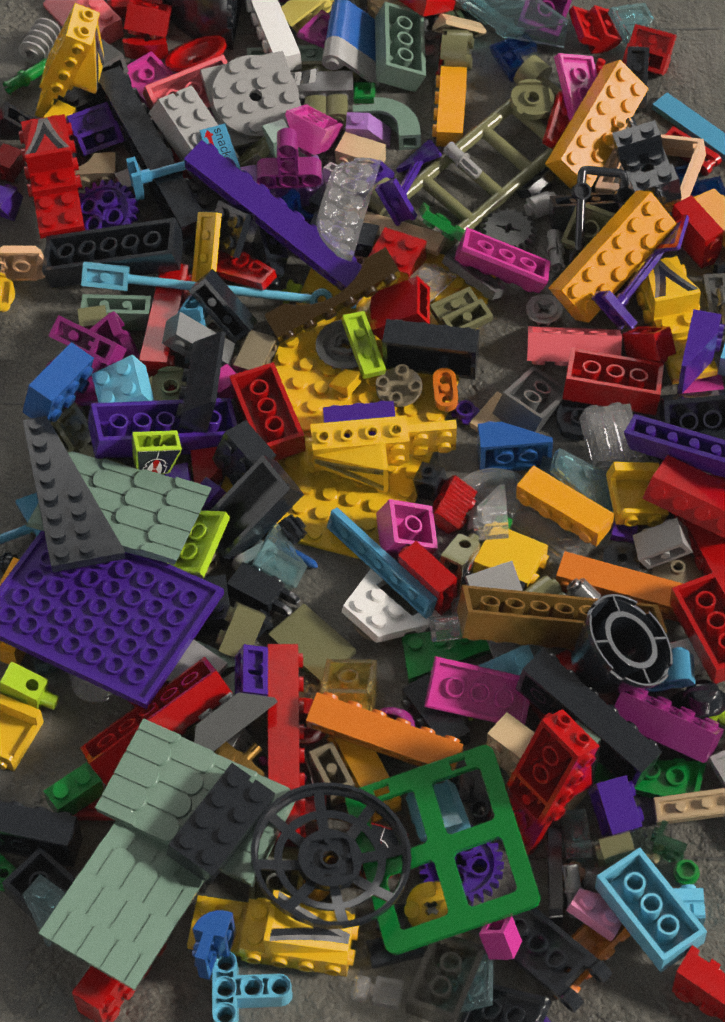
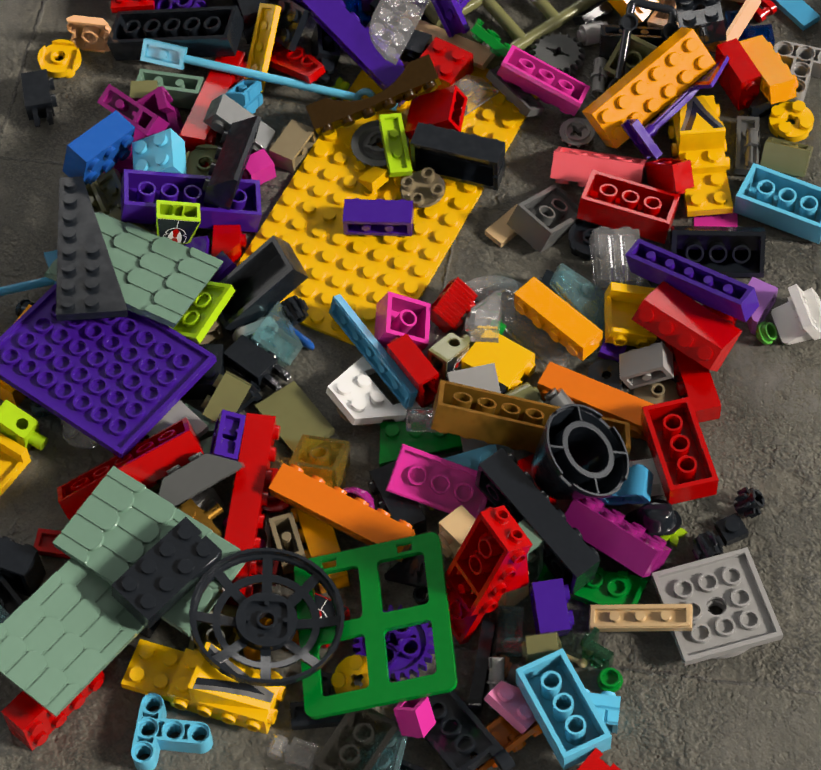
camera: 10 degrees right, 0 degrees up
green brick [44,762,104,815] -> none
black brick [189,269,258,343] -> none
blue brick [192,910,236,980] -> none
black brick [212,420,276,486] -> none
red brick [229,362,306,460] -> none
yellow wedge [307,415,457,491] -> none
medium azure slope [406,779,471,842] -> none
black brick [413,462,447,501] -> none
olive brick [430,286,493,329] -> none
orange plate [433,368,458,412] -> none
dark purple plate [451,400,479,425] -> none
blue slope [477,421,553,474] -> none
dark purple slope [677,309,725,394] -> none

